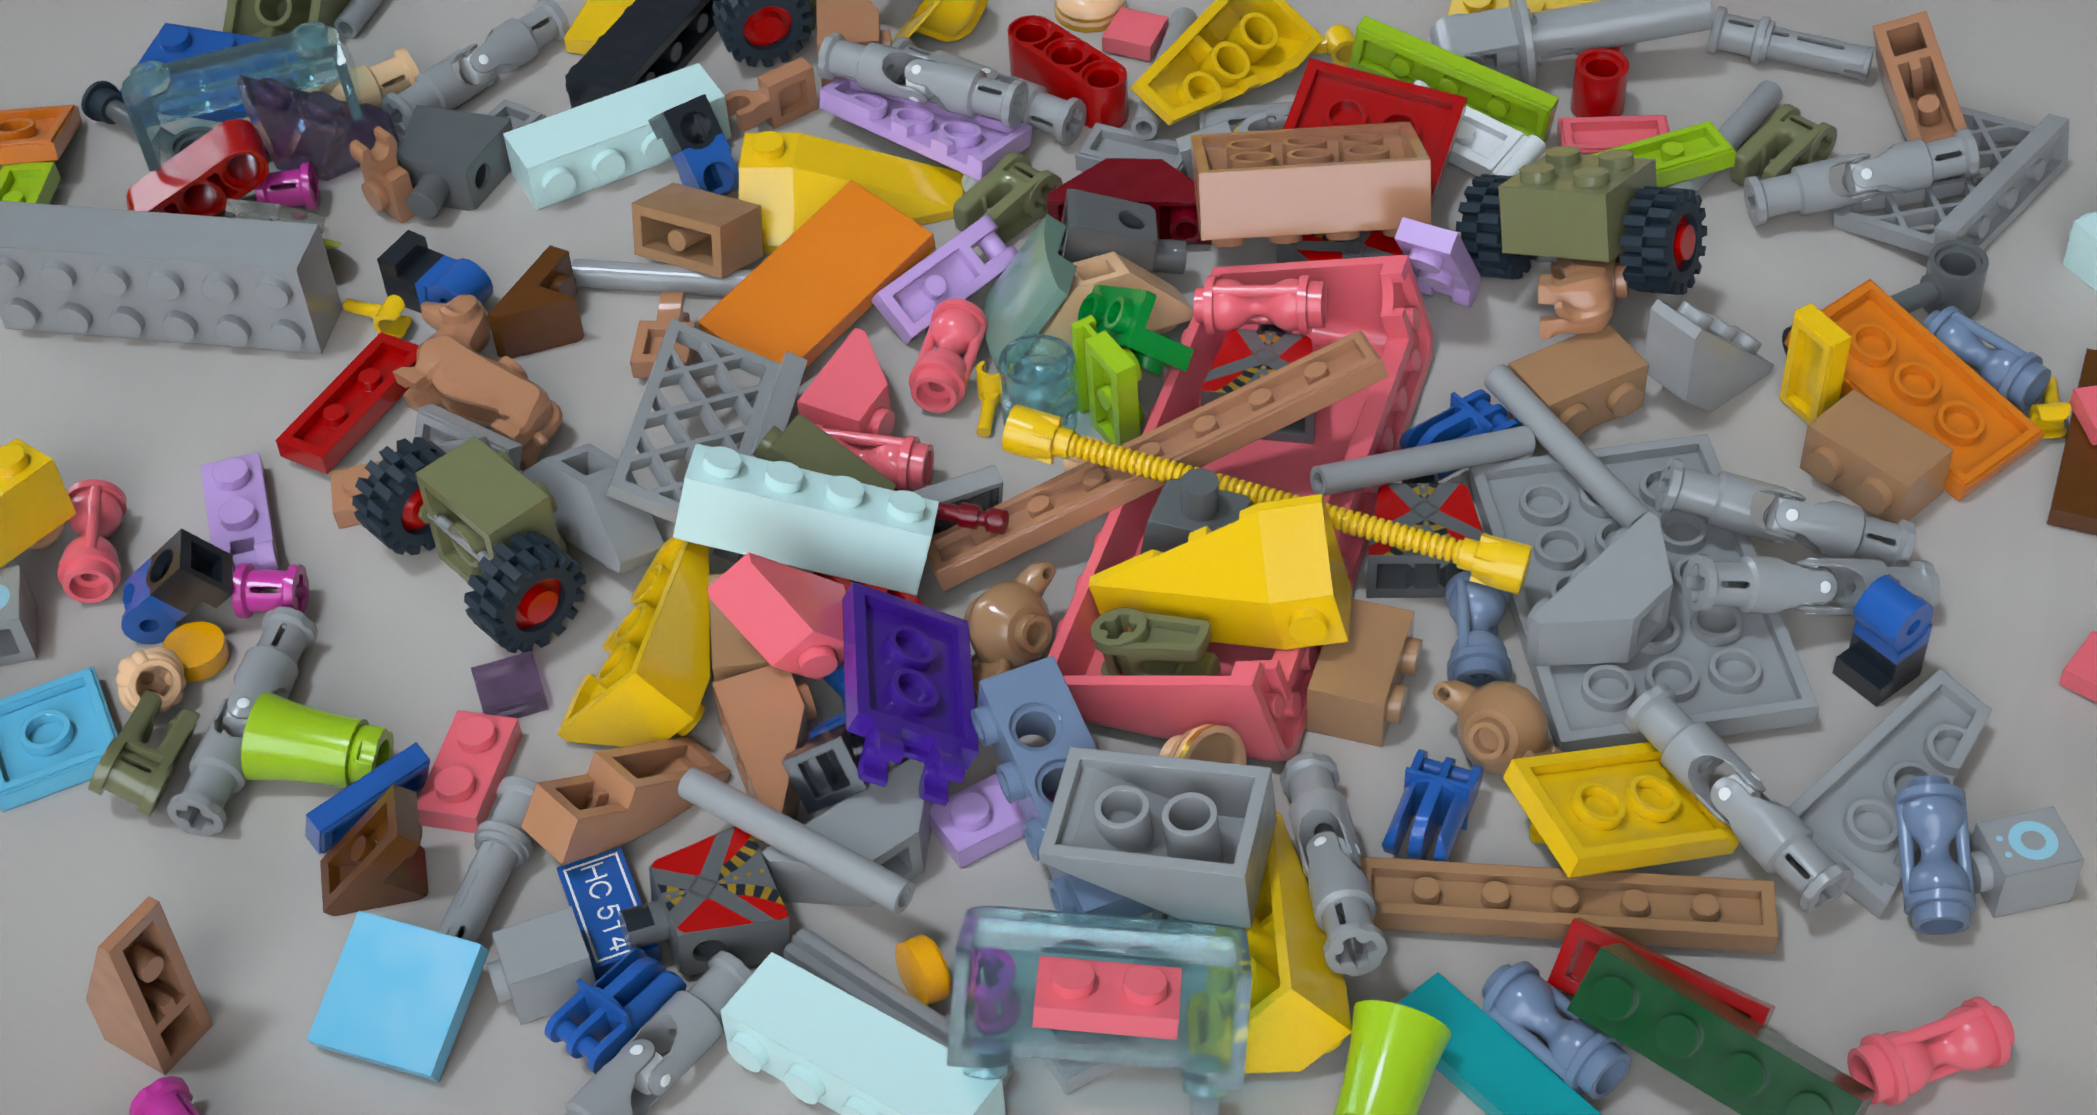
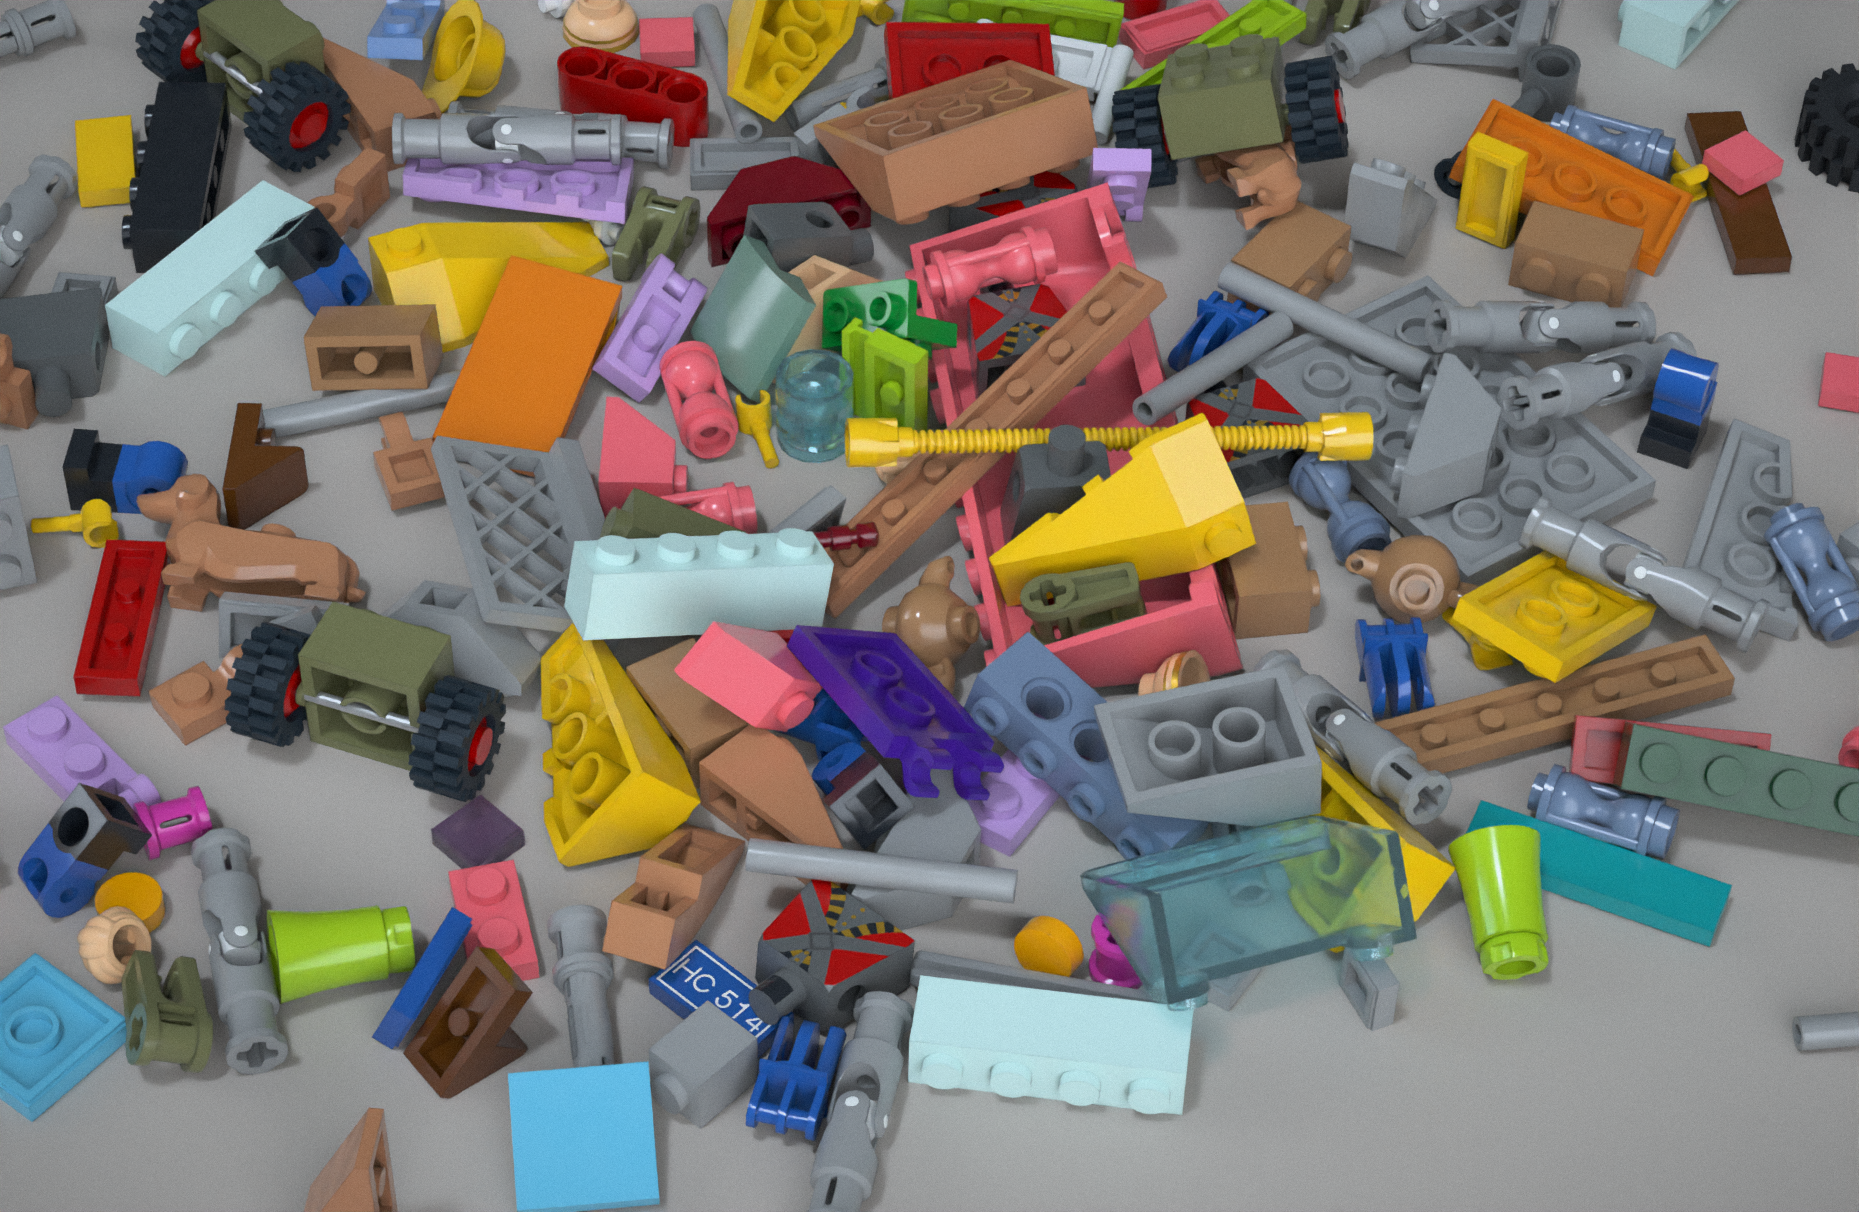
camera: 30 degrees left, 0 degrees up
coral plate [1032,955,1182,1040] -> none

